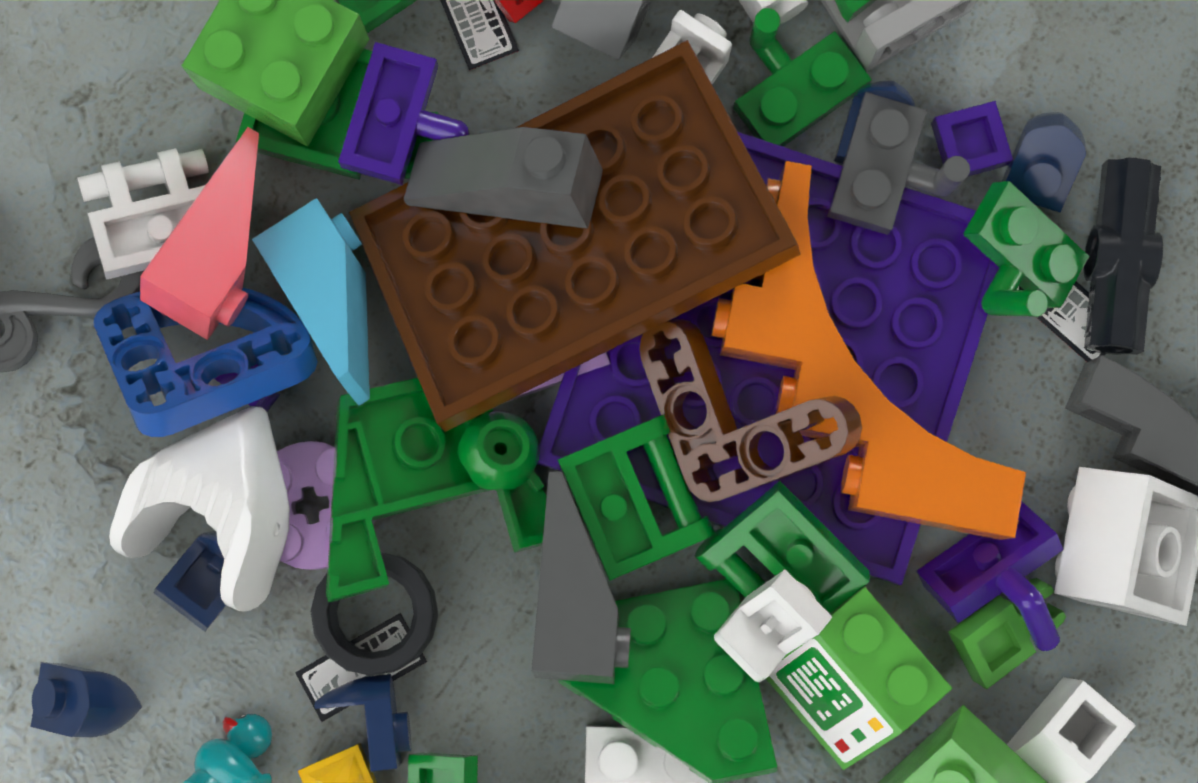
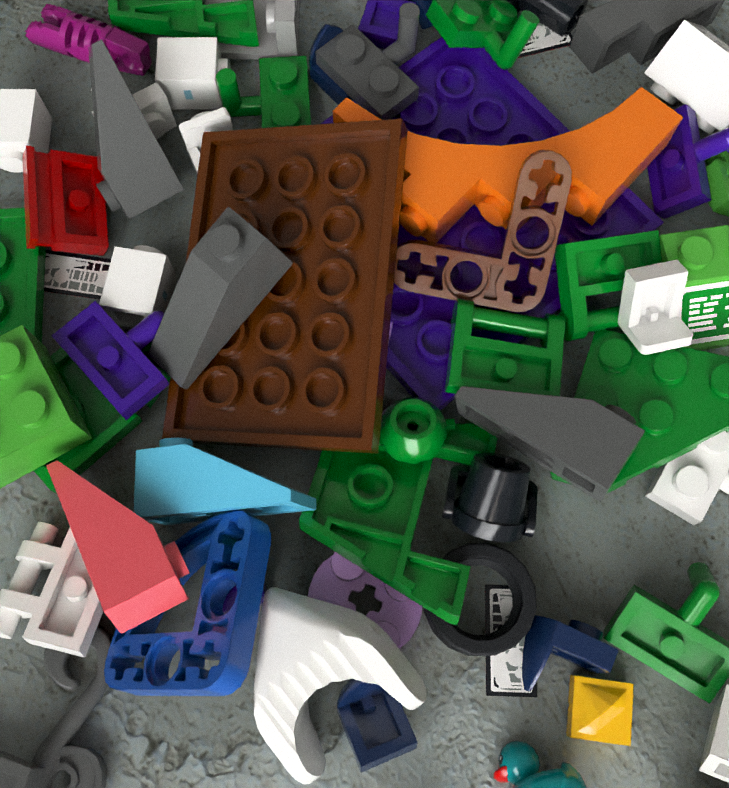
camera: 60 degrees left, 10 degrees down
none -> white brick [99,245,177,328]
none -> black piece [442,452,538,542]

